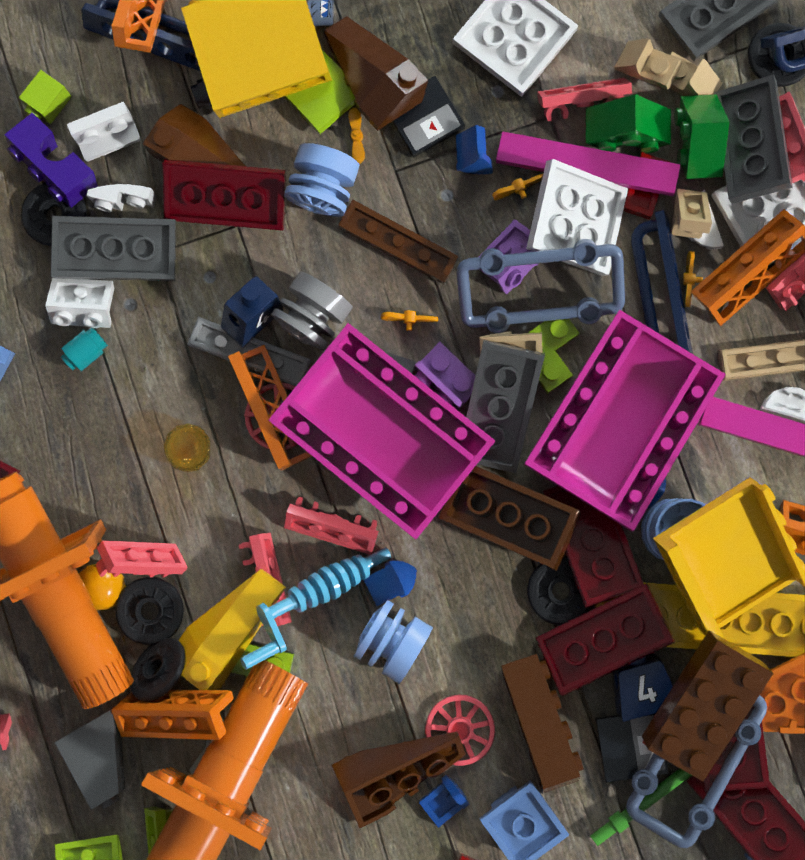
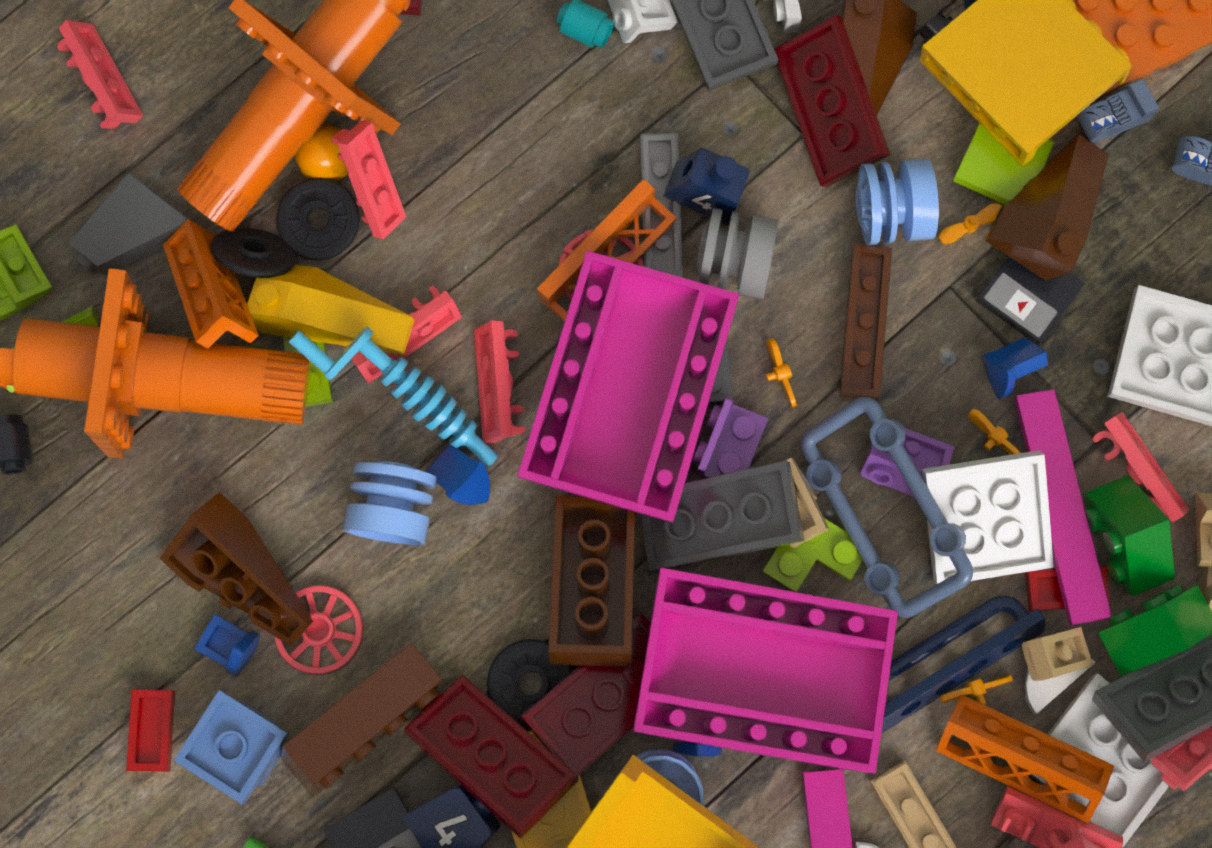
camera: 65 degrees right, 5 degrees down
clear yellow hair [164,423,210,472] -> none

